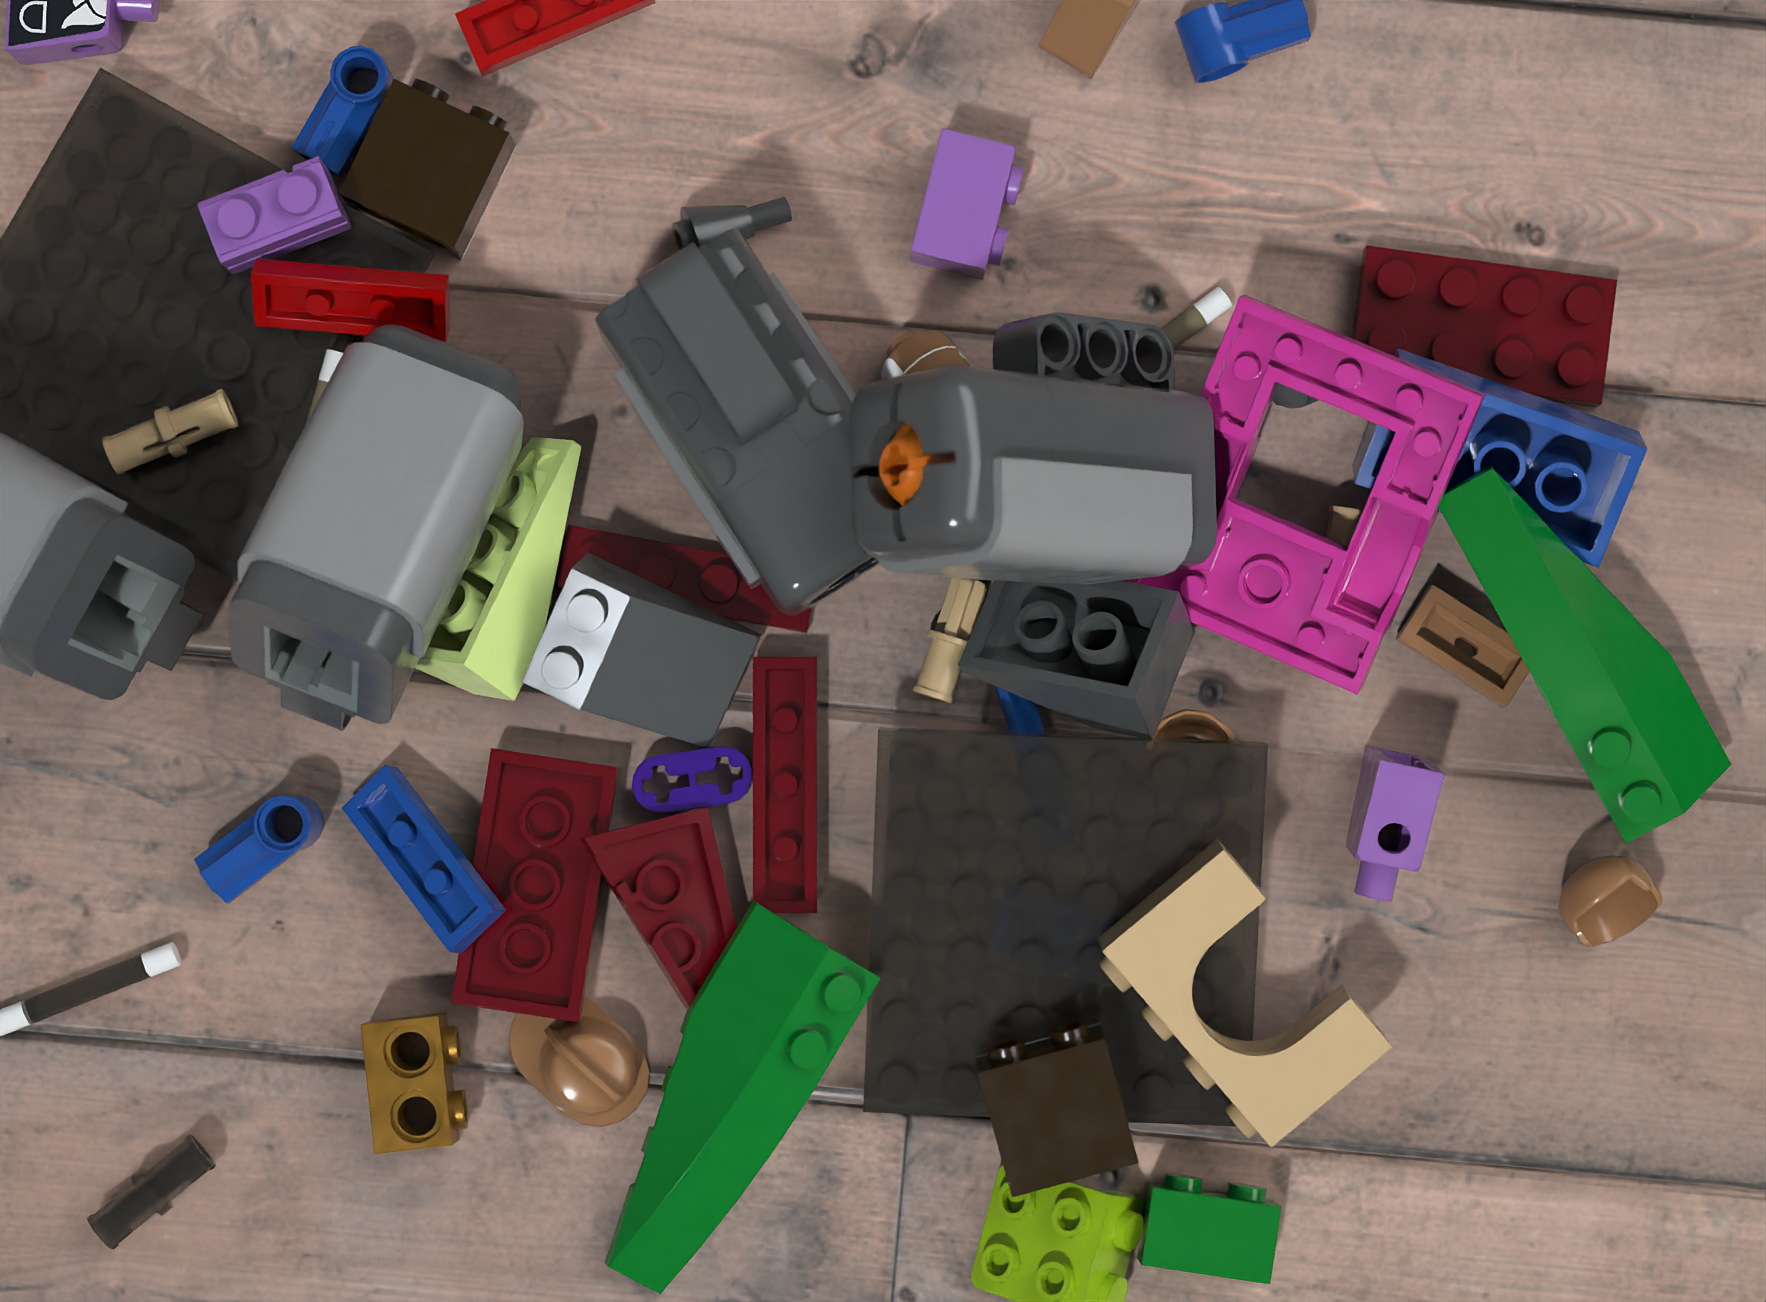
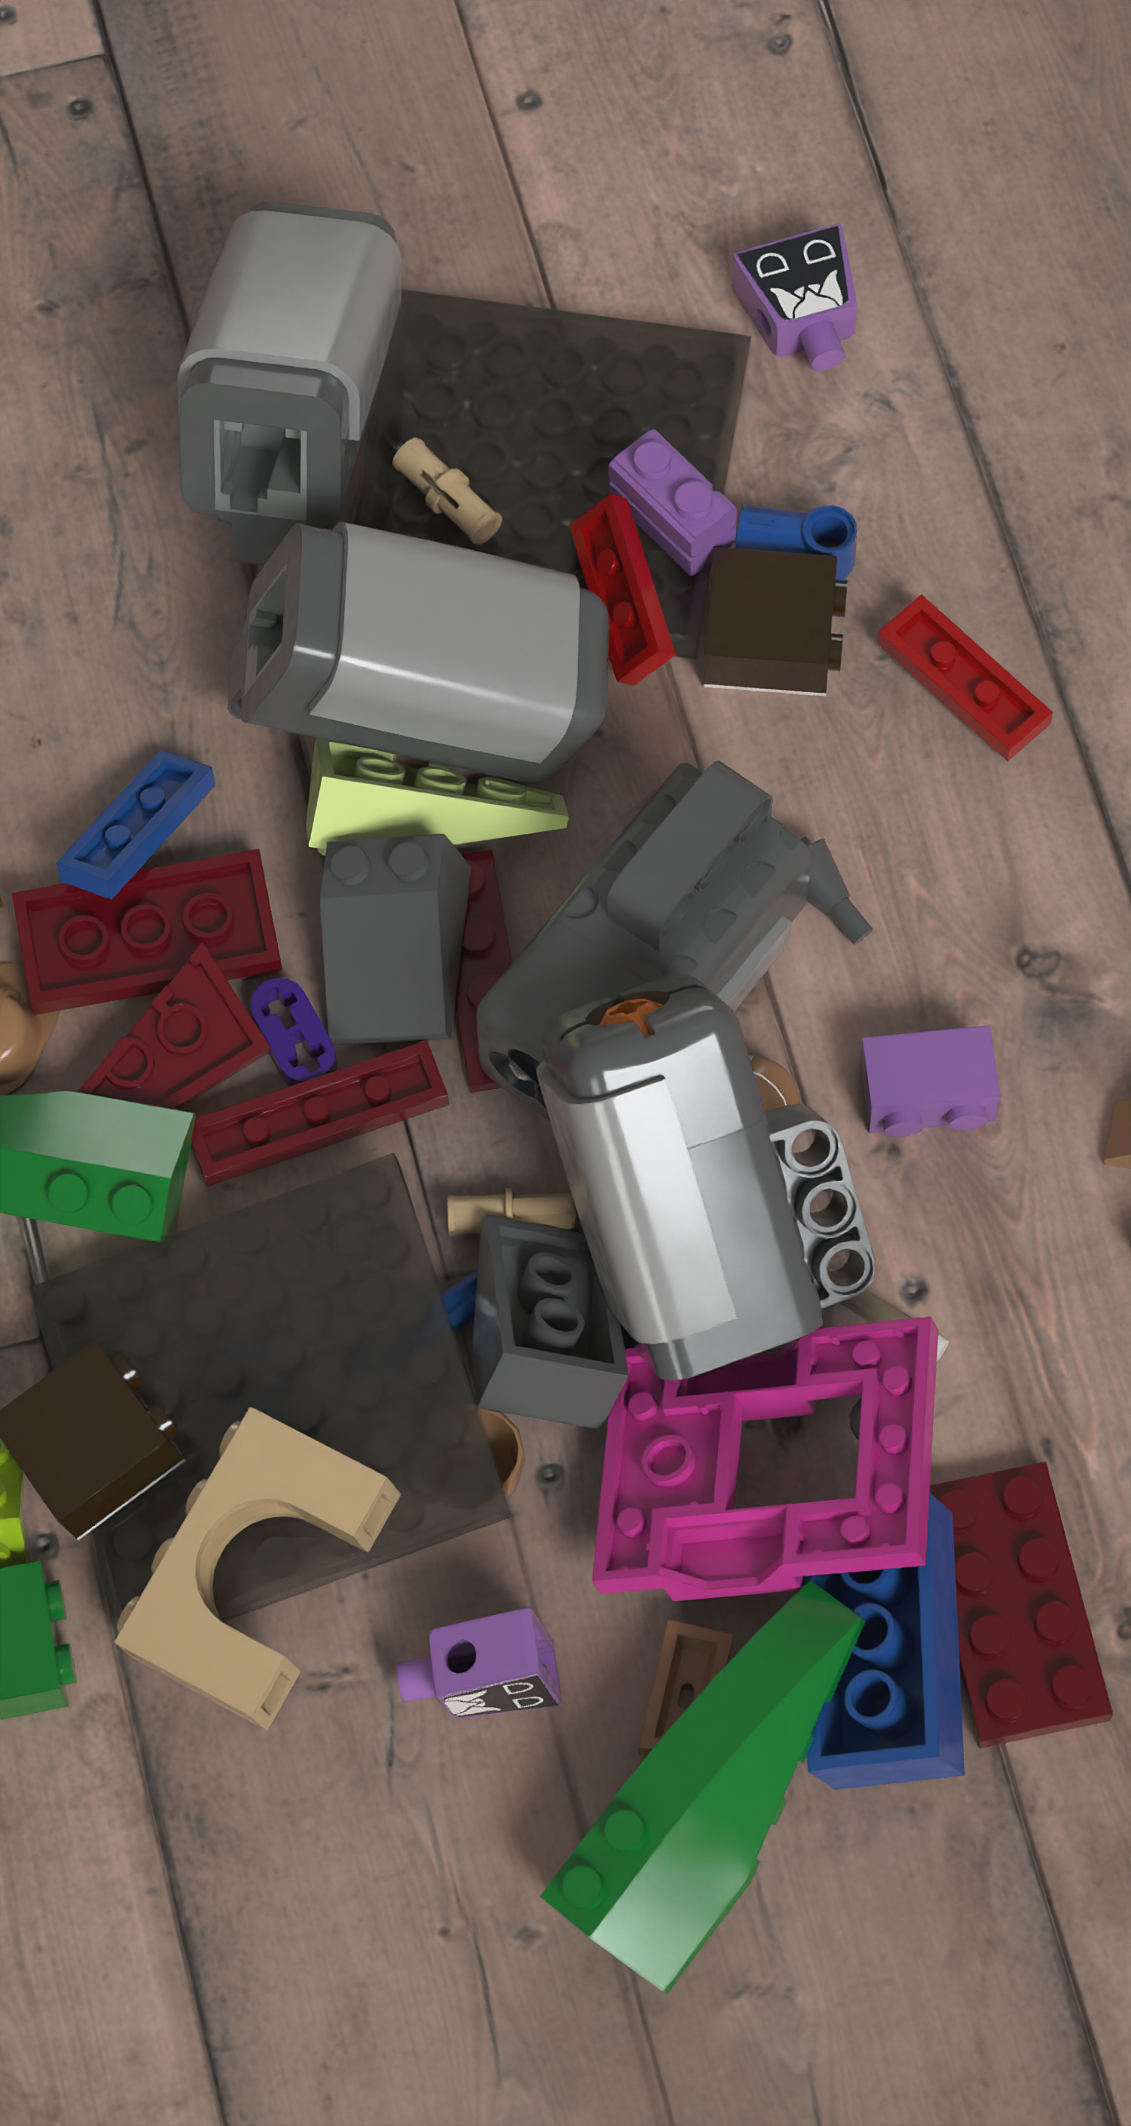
camera: 80 degrees right, 20 degrees down
blue piece [194,794,324,903] -> none
medium nougat hair [1558,855,1663,947] -> none

